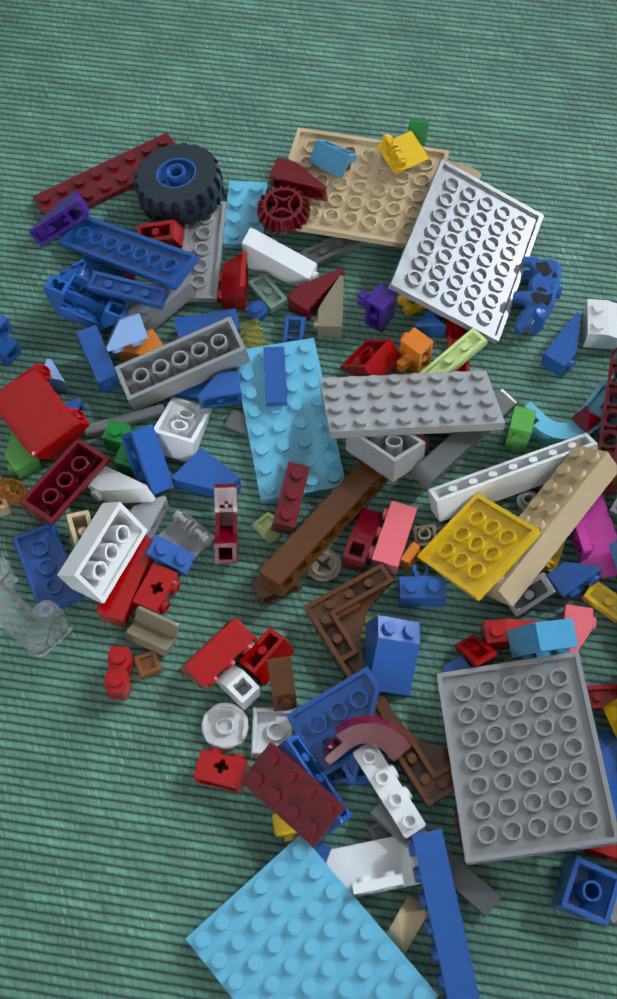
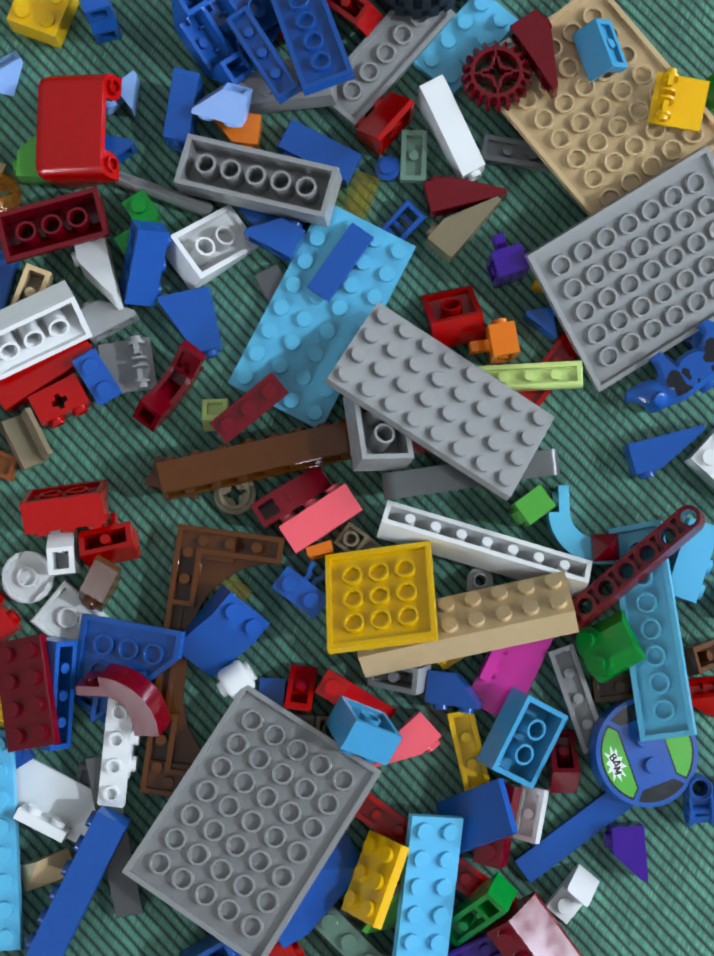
camera: 30 degrees right, 20 degrees up
none -> white head [216,660,258,699]

